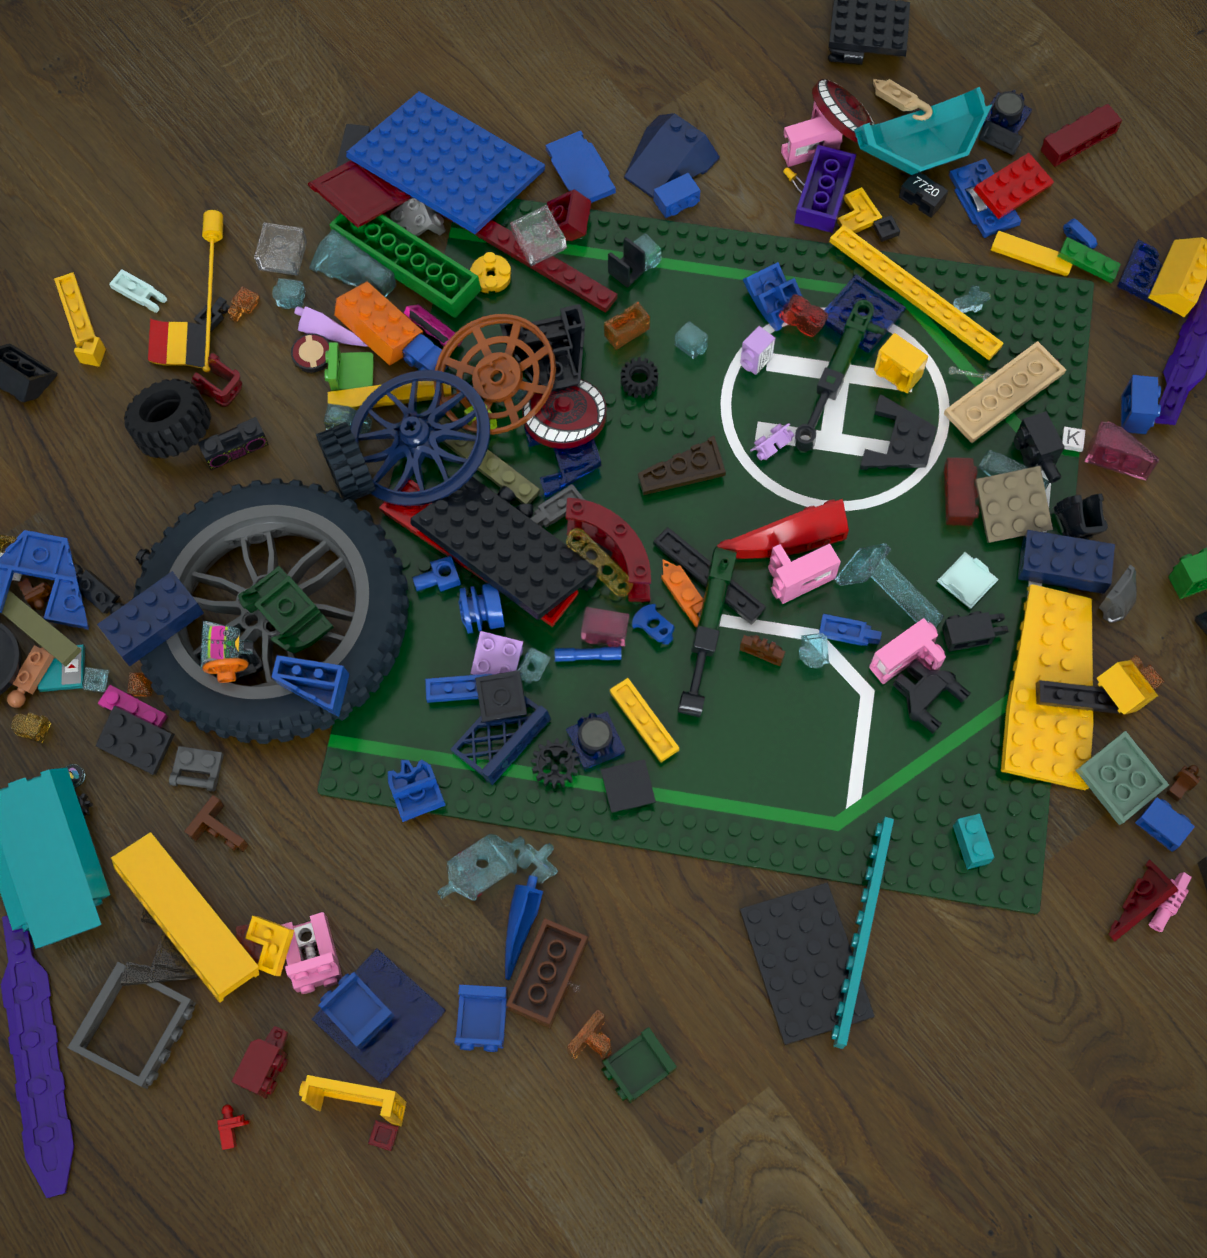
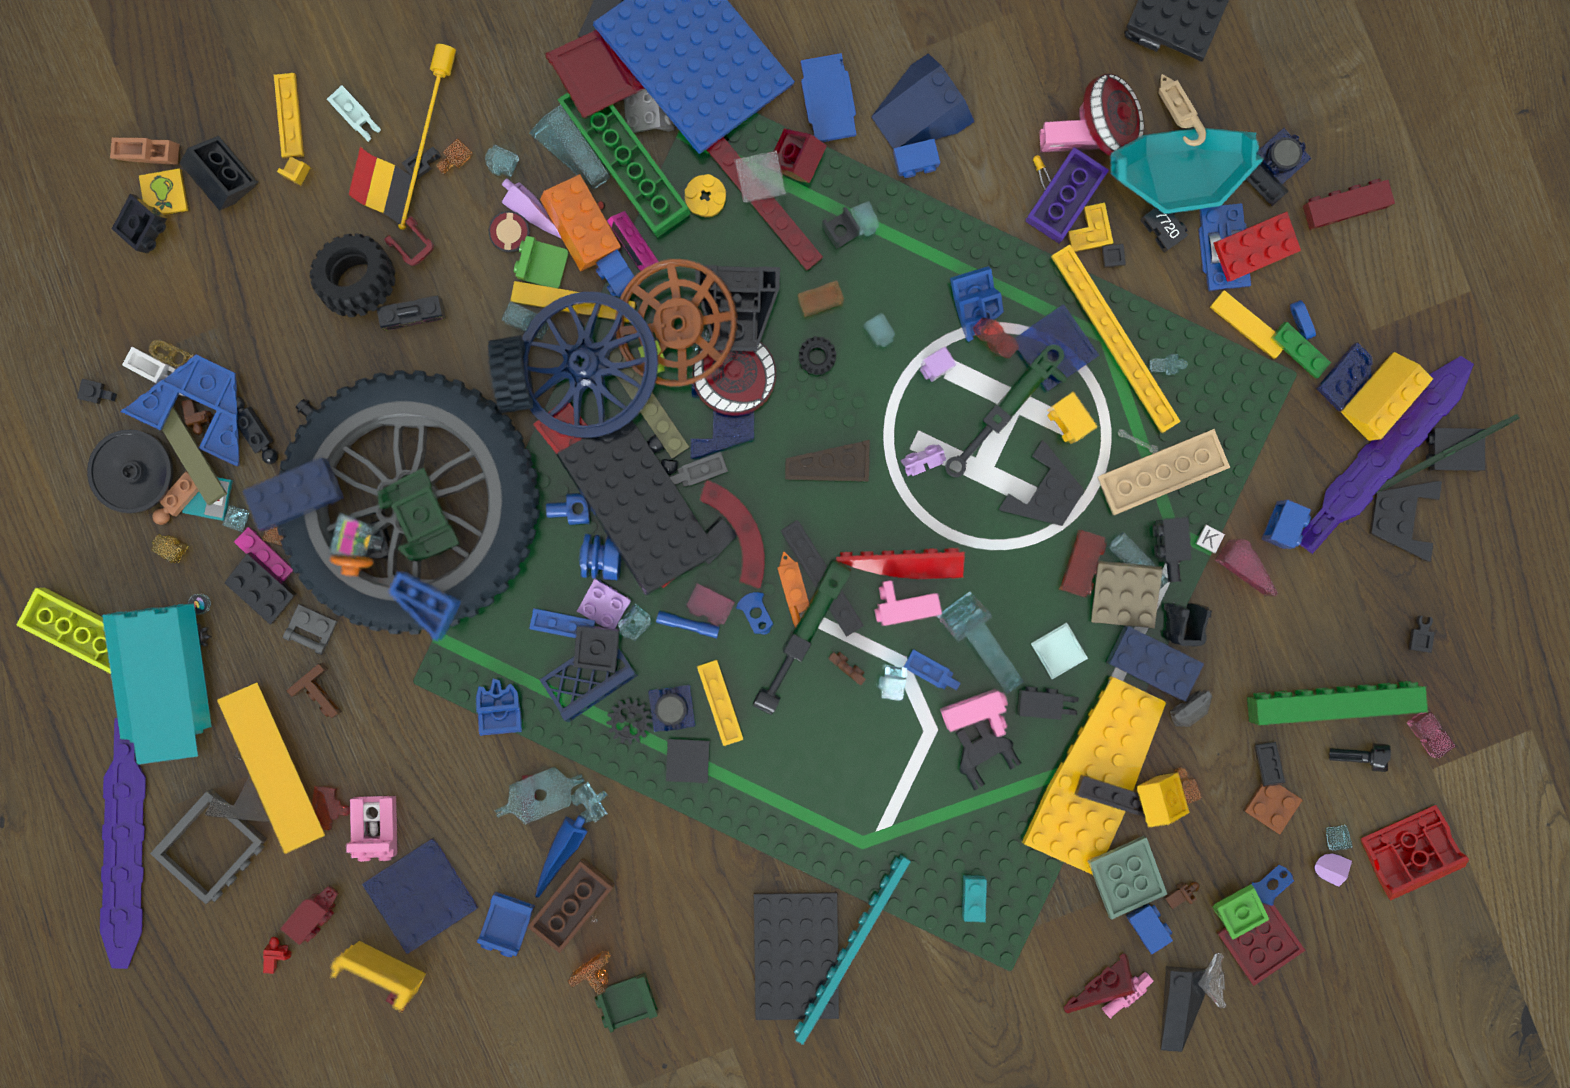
camera: 15 degrees right, 20 degrees up
yellow plate [246,916,295,976] -> none
clear brick [254,222,307,276] -> none
blue panel [318,972,395,1050] -> none
clear yellow beam [566,528,633,597] -> none

